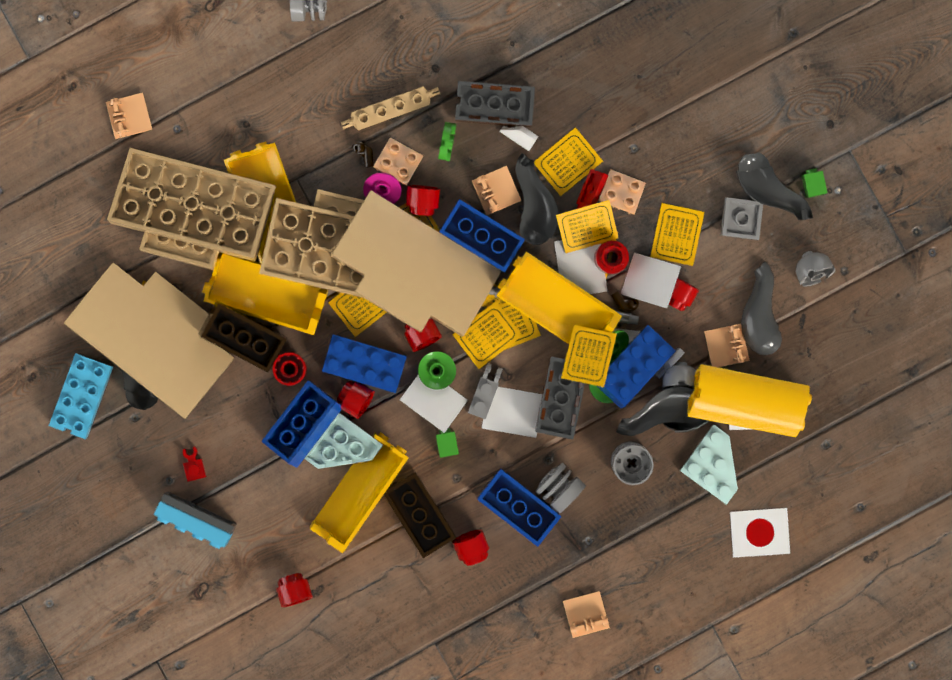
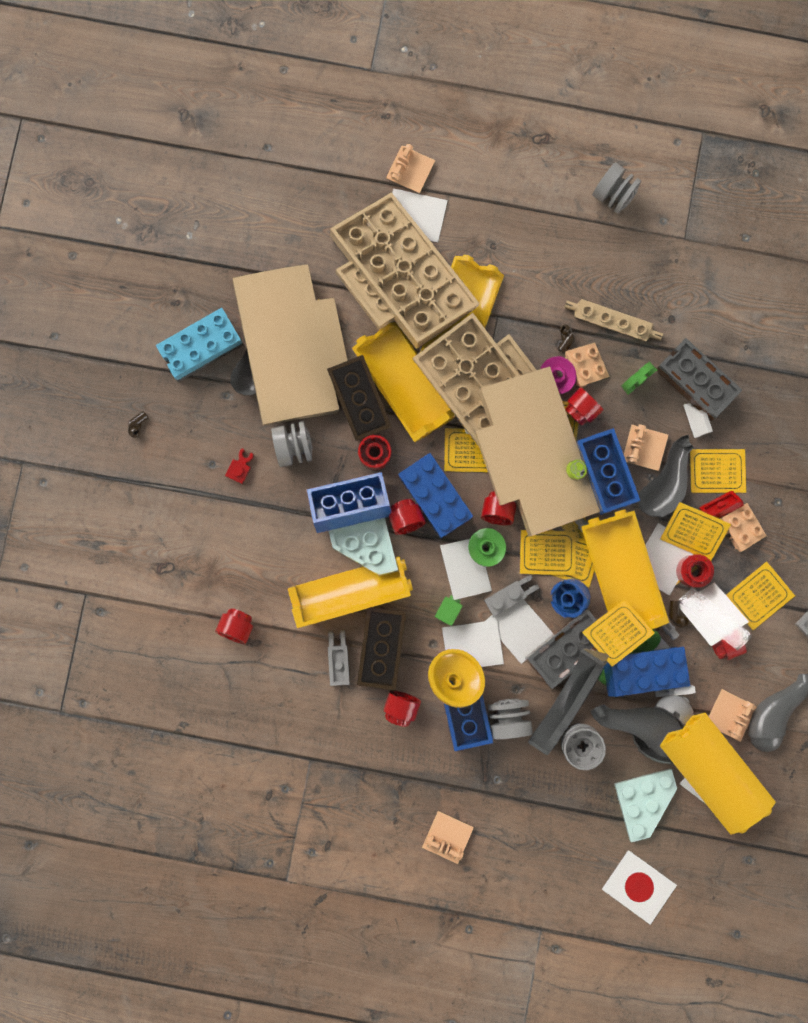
camera: 40 degrees right, 5 degrees down
medium azure piece [154,492,237,549] -> none
none -> dark brown arm [128,411,149,438]
none -> light grey wheel [271,421,313,468]
none -> light grey hinge [328,630,350,686]
none -> white sticker [392,188,448,242]
none -> yellow dish [428,649,485,708]
none -> white sticker [442,620,504,667]
none -> dark grey windscreen [528,648,609,755]
none -> blue cylinder [551,578,591,618]
none -> lime tile [566,460,587,480]
none -> clear tile [679,588,752,650]

